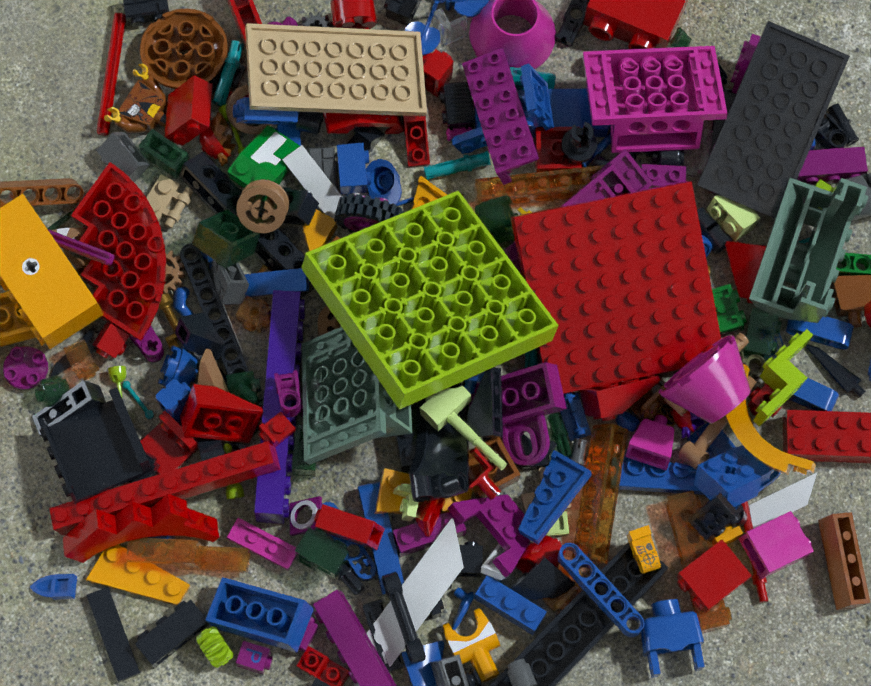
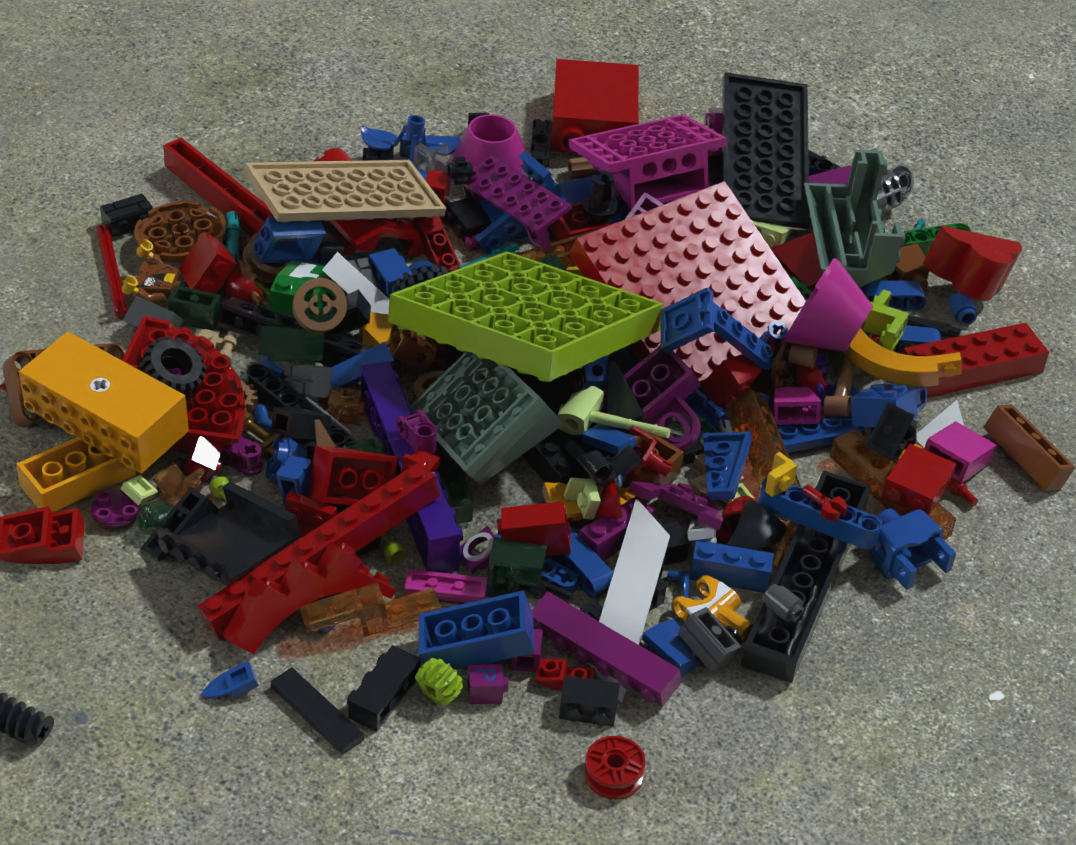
camera: 20 degrees left, 30 degrees down
light orange wing [86,544,191,606] -> none
black piece [382,571,426,665] -> none
light orange leg [627,525,661,574] -> none
none -> yellowish green tile [121,475,158,505]
none -> black tyre [136,337,206,402]
none -> black gear [447,156,473,185]
none -> blue tile [581,424,636,454]
none -> blue bracket [660,287,773,370]
none -> blue bush [760,321,788,351]
none -> yellow bracket [765,452,797,497]
none -> red bar [803,485,847,521]

